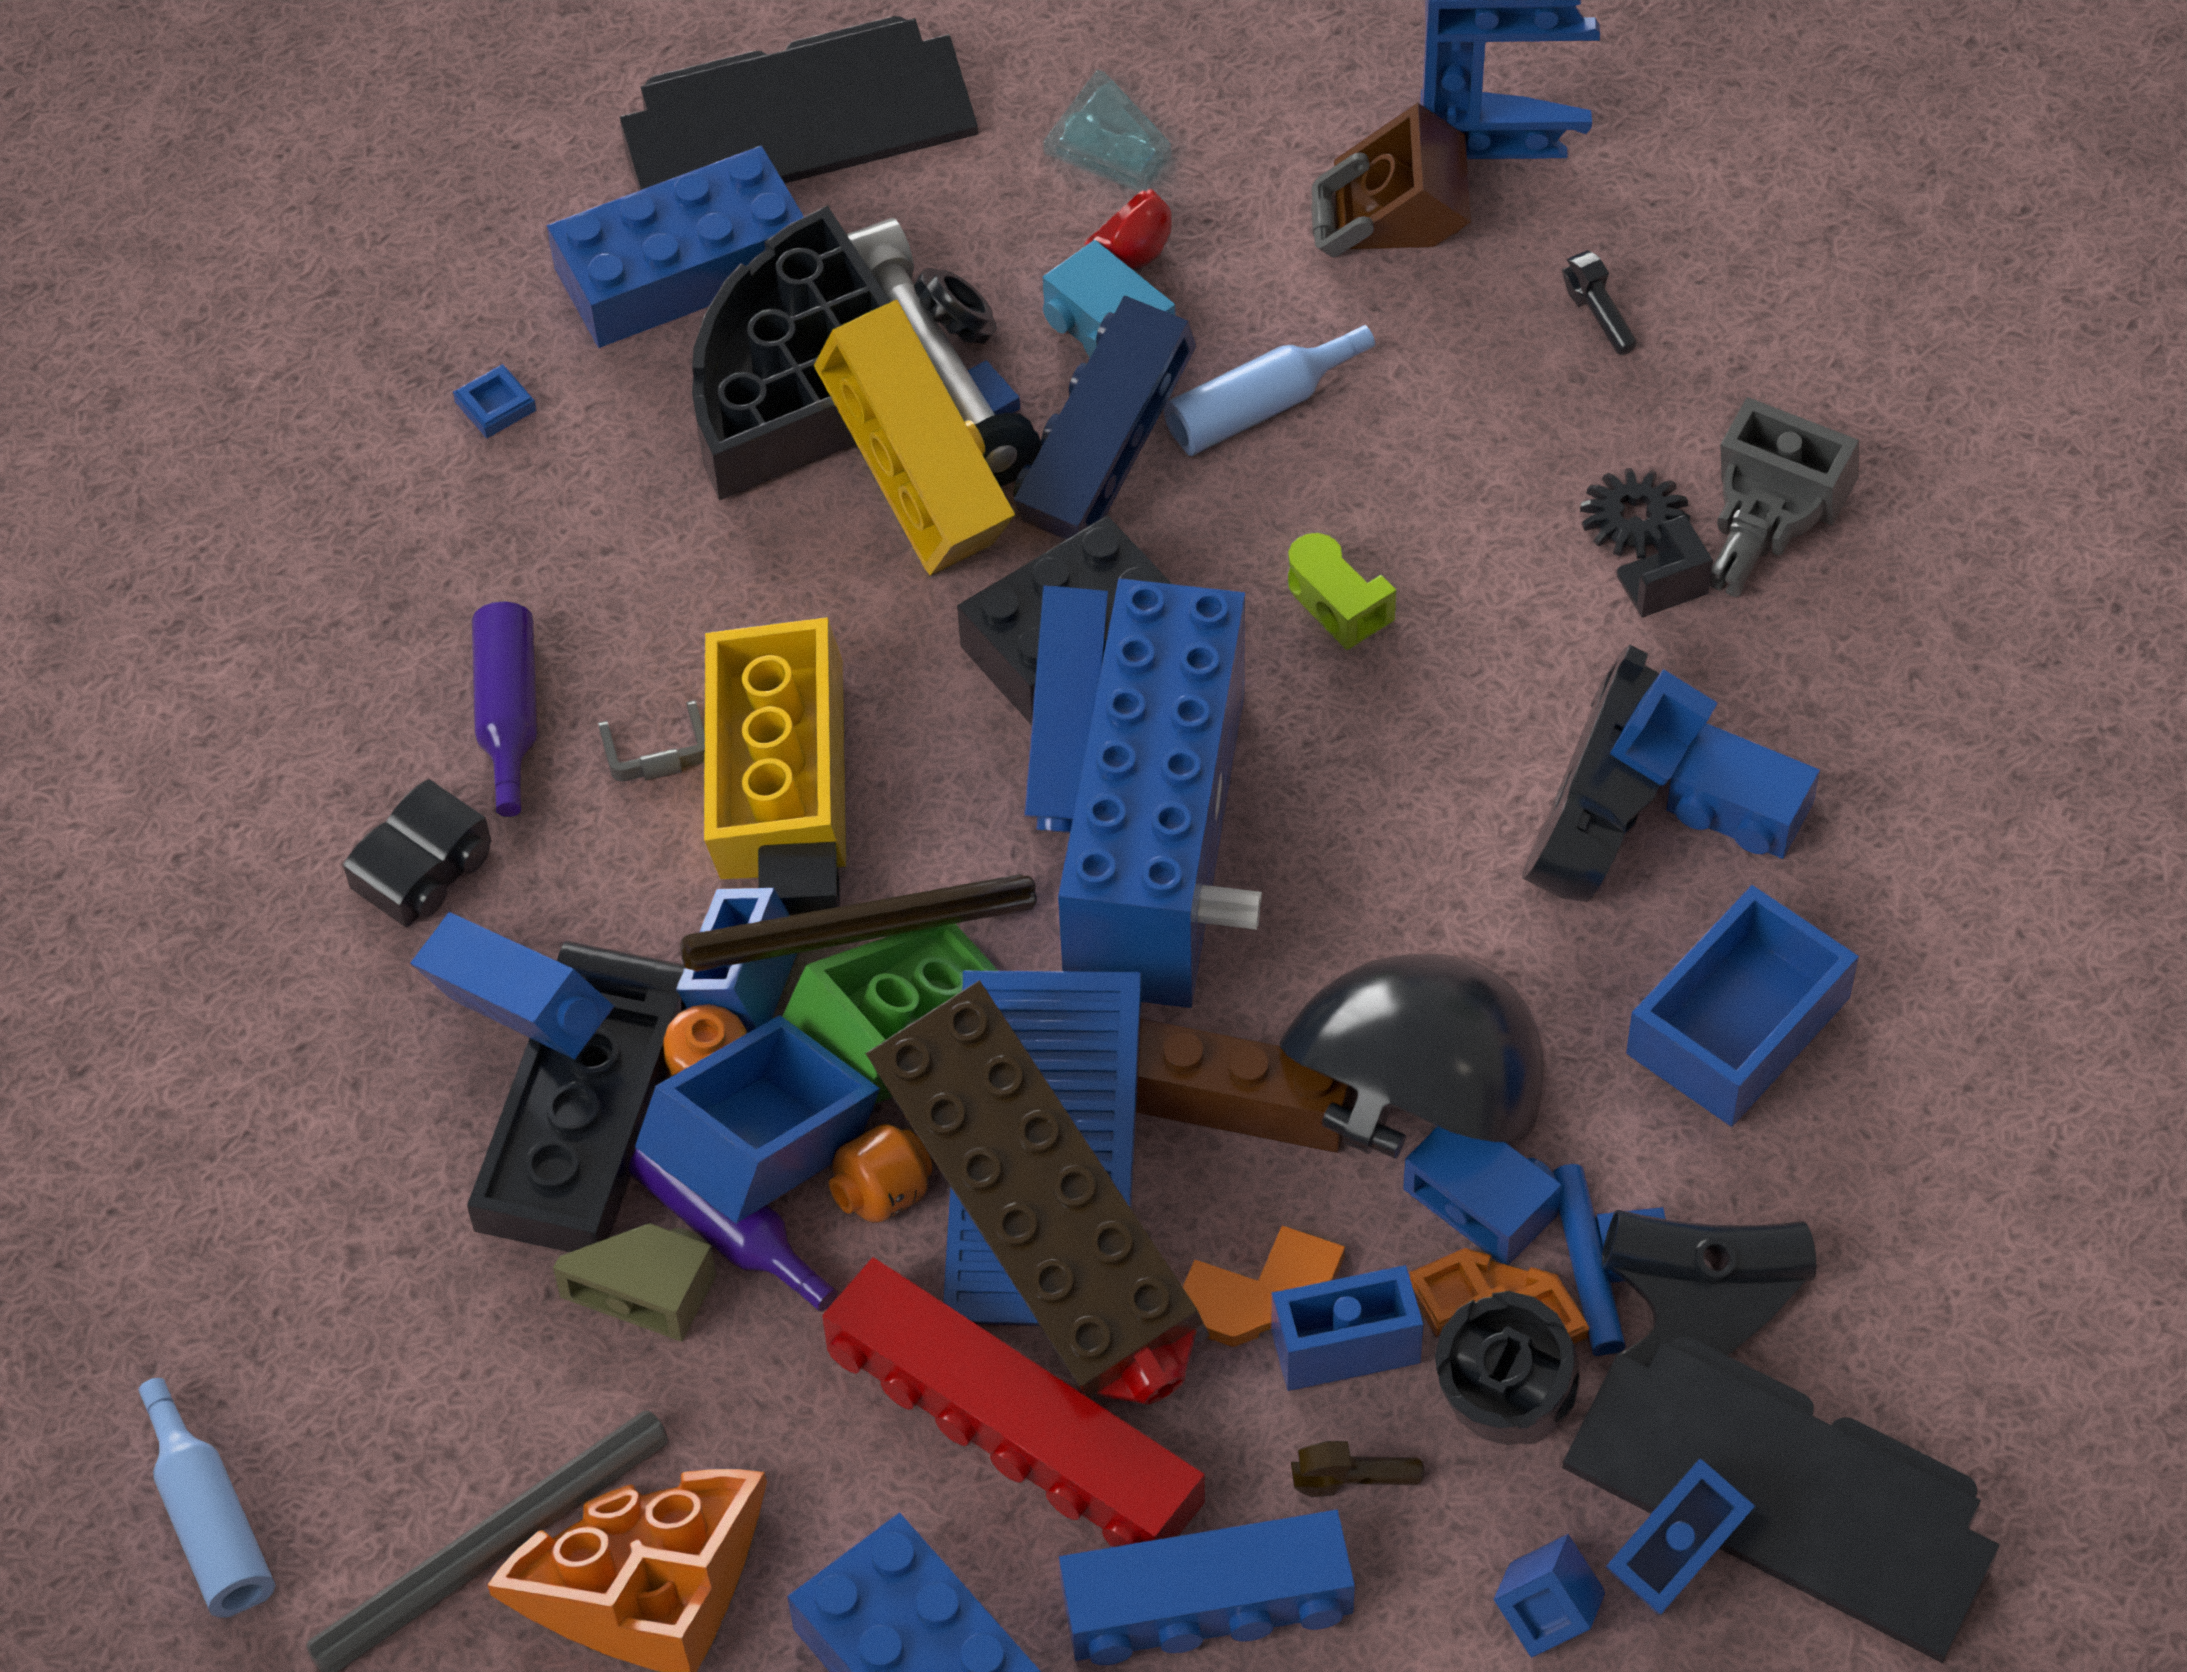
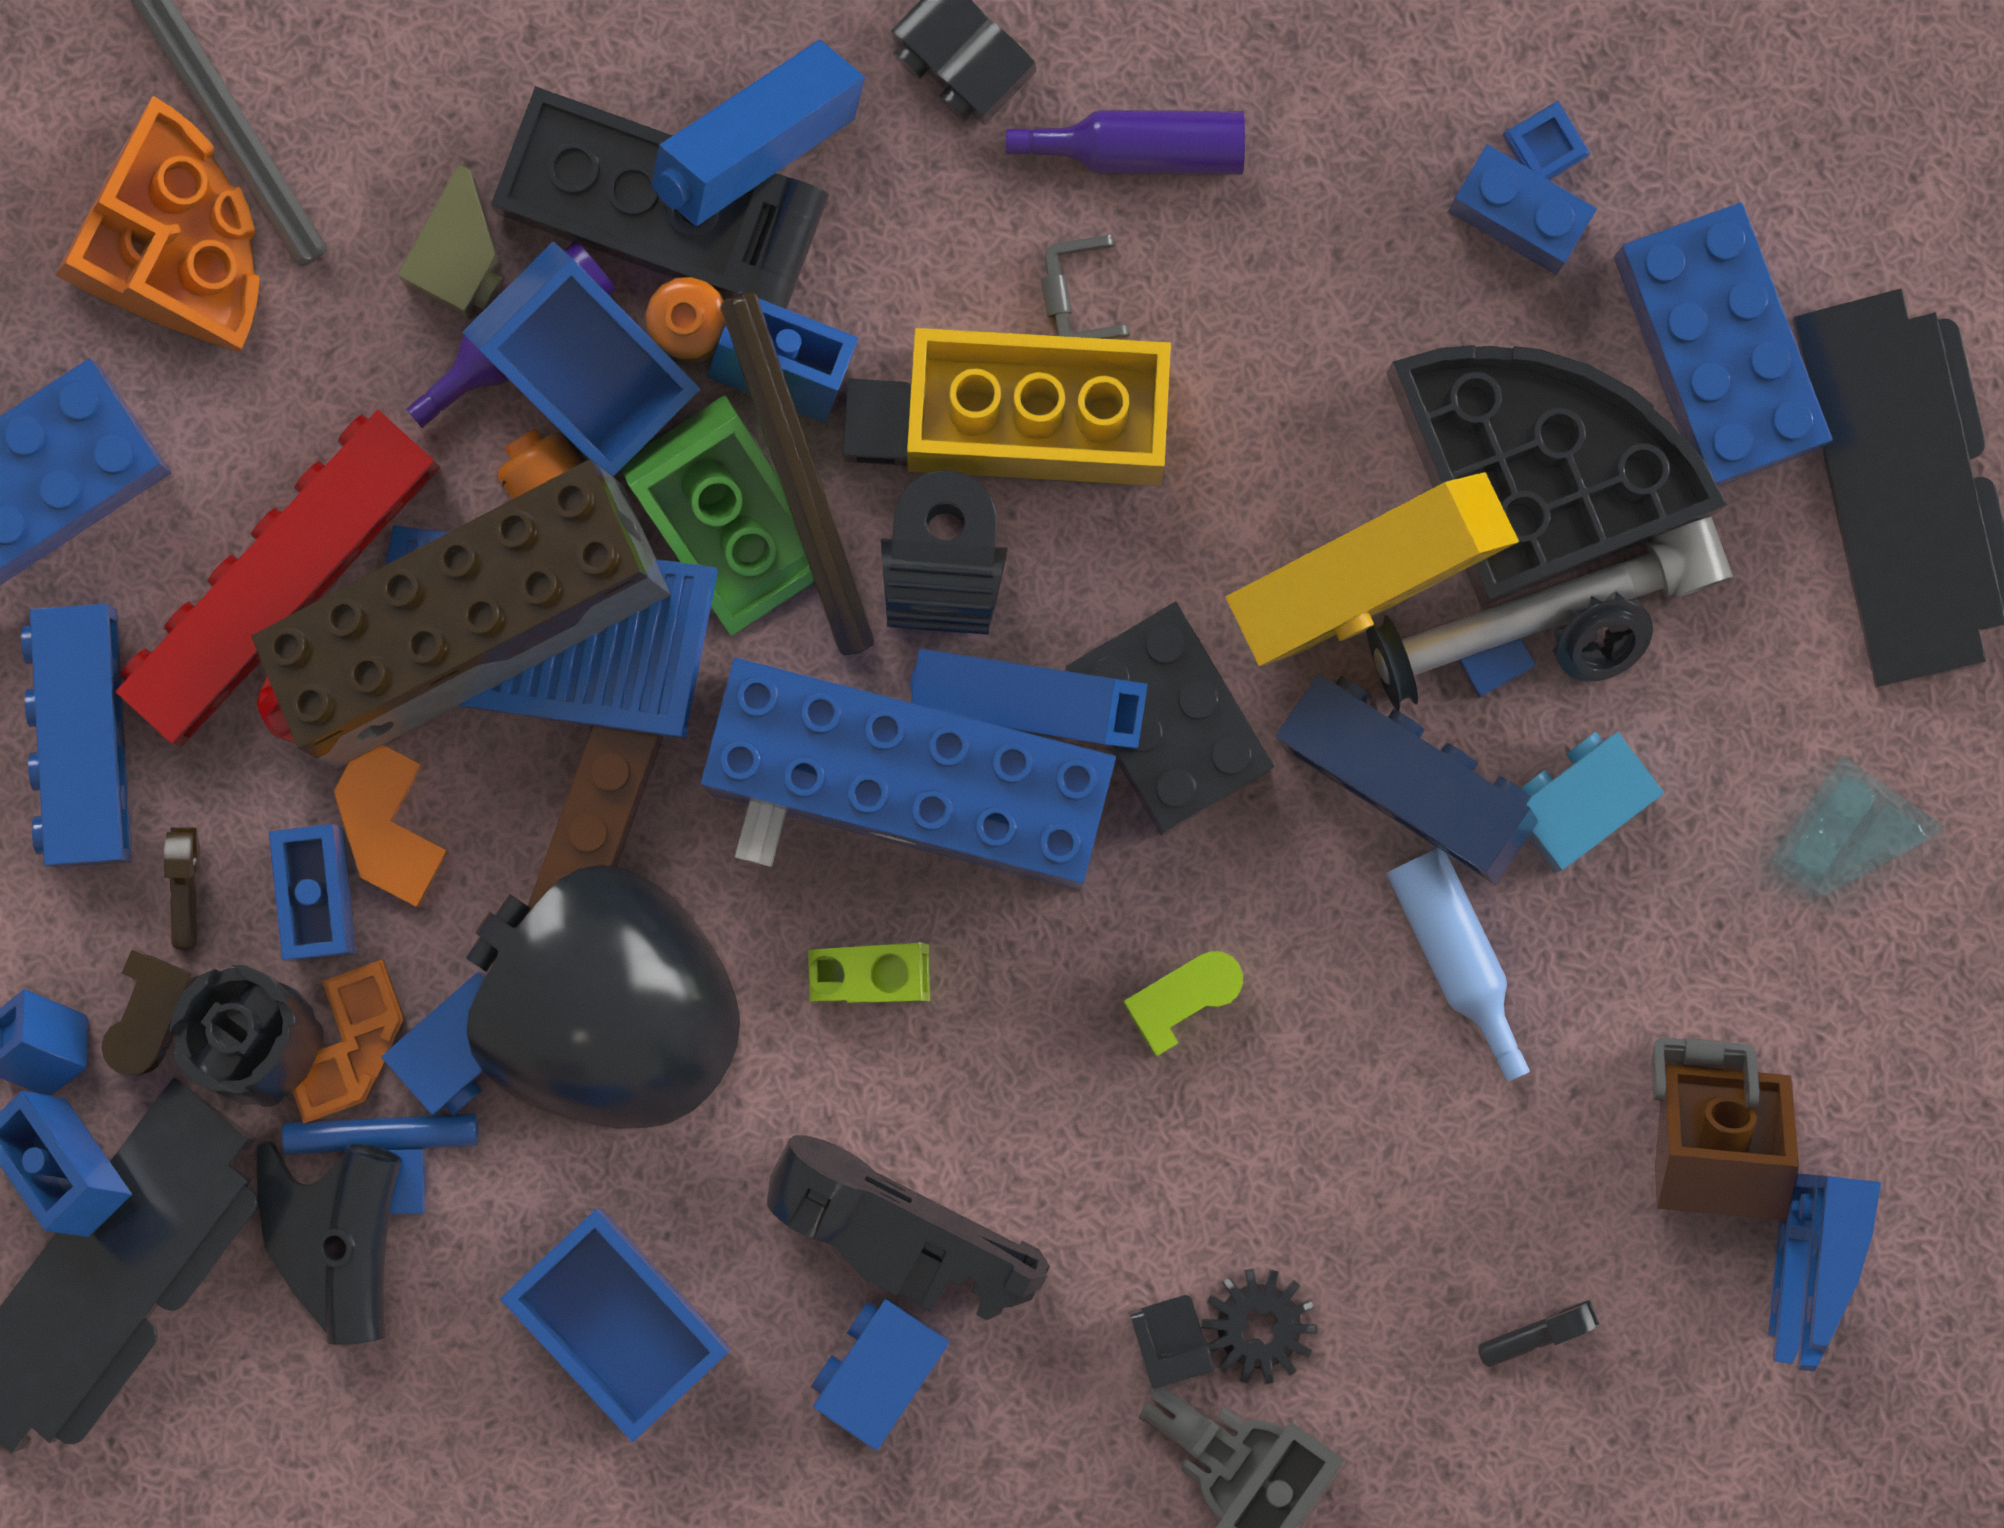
camera: 90 degrees right, 30 degrees up
red hair [1084,189,1172,270] -> none
blue panel [1610,669,1718,786] -> none
none -> dark brown leg [101,950,199,1076]
none -> lime leg [808,943,930,1003]
none -> black piece [881,470,1008,635]
none -> blue brick [1448,144,1597,275]

